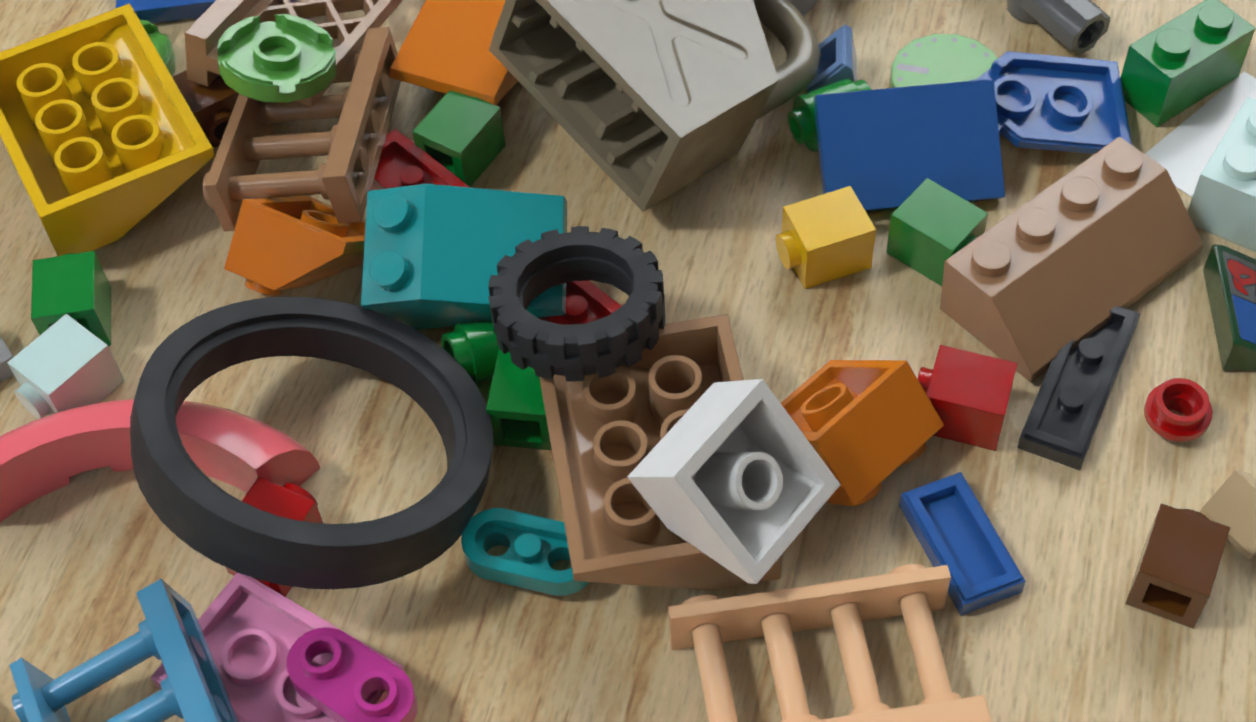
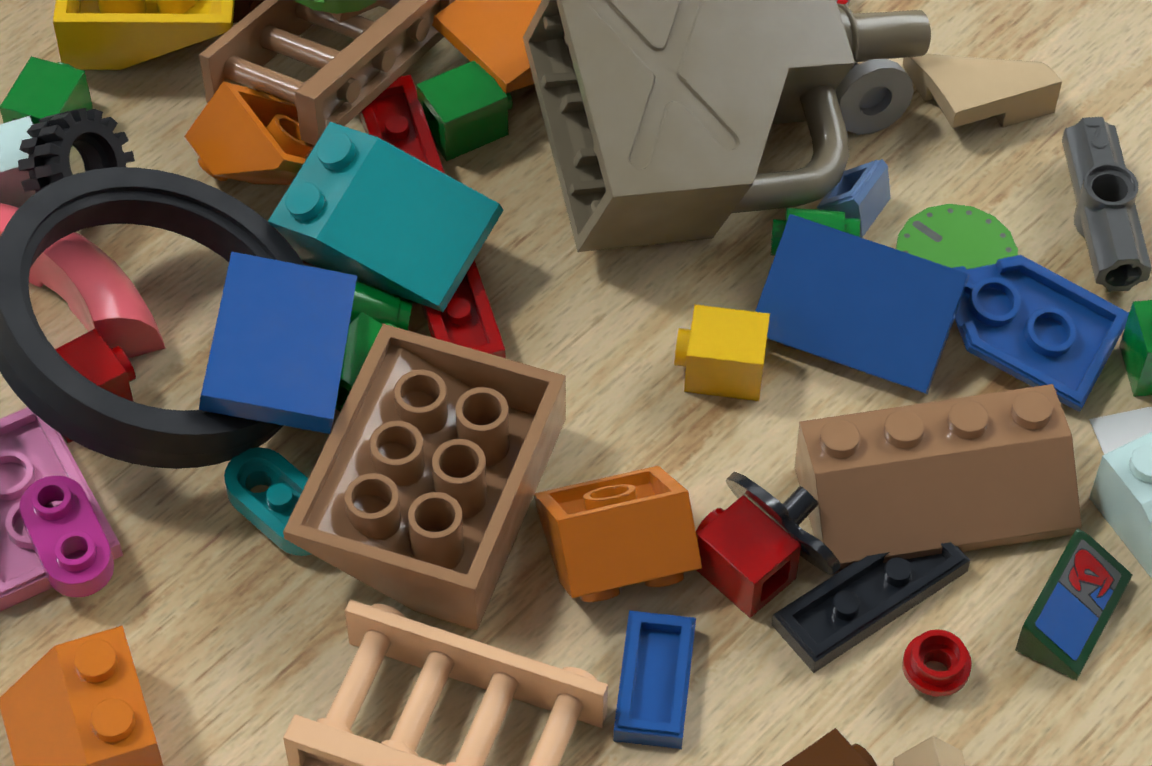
camera: 25 degrees right, 0 degrees up
black tyre [488,226,666,382] -> none
white slope [627,379,841,584] -> none
green brick [886,178,988,286] -> none
none -> black tyre [18,108,135,193]
none -> blue tile [199,252,357,434]
none -> black piece [726,472,840,574]

